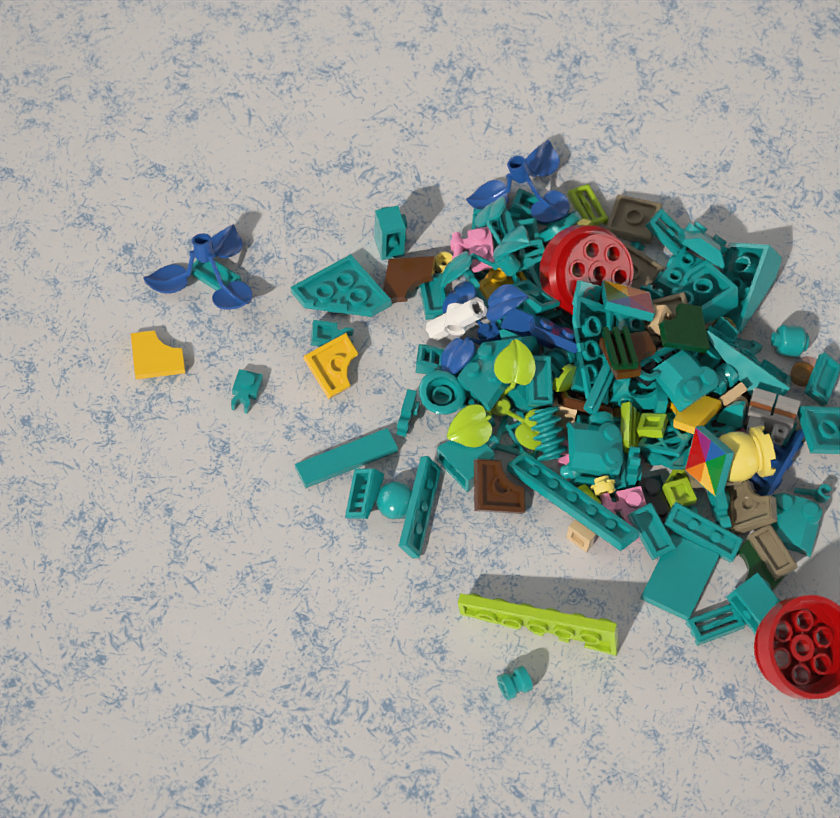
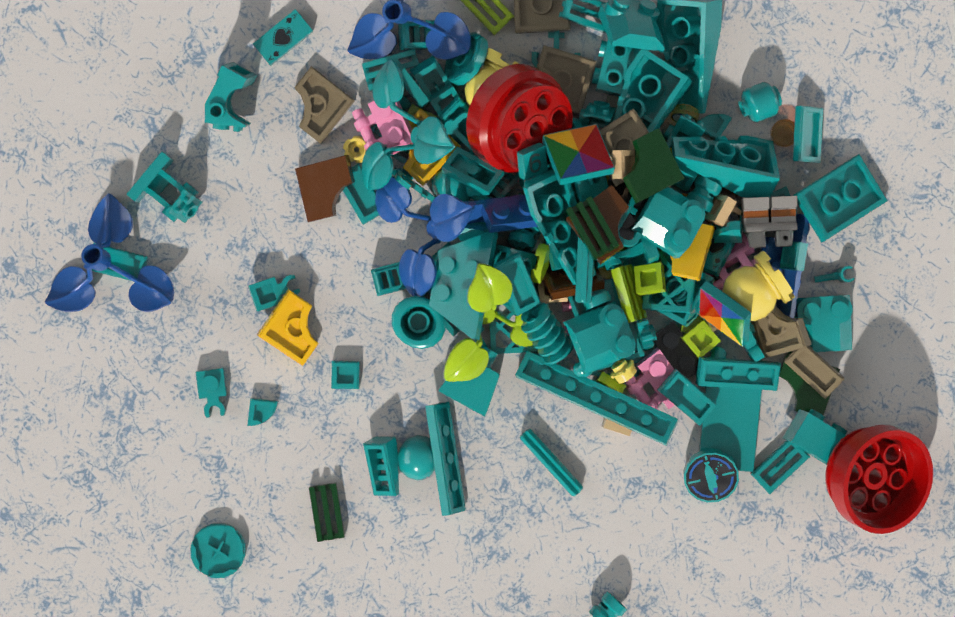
camera: 20 degrees left, 30 degrees up
yellow tile [130,330,185,379] -> none
teal plate [290,254,392,317] -> none
teal tile [295,428,398,489] -> none
teal brick [374,205,408,261] -> none
teal plate [396,389,420,437] -> none
white piece [426,297,487,341] -> none
lime wing [457,593,619,656] -> none
reddish brown tile [474,459,525,514] -> none
none -> teal tile [126,152,202,223]
none -> teal tile [190,523,246,578]
none -> teal tile [205,62,257,132]
none -> teal tile [247,398,279,426]
none -> teal tile [253,9,313,66]
none -> dark tan tile [294,66,355,144]
none -> dark green tile [309,482,345,542]
none -> teal tile [331,361,360,389]
none -> teal axle [520,429,583,497]
none -> tile [683,449,739,503]
none -> teal tile [780,242,808,271]

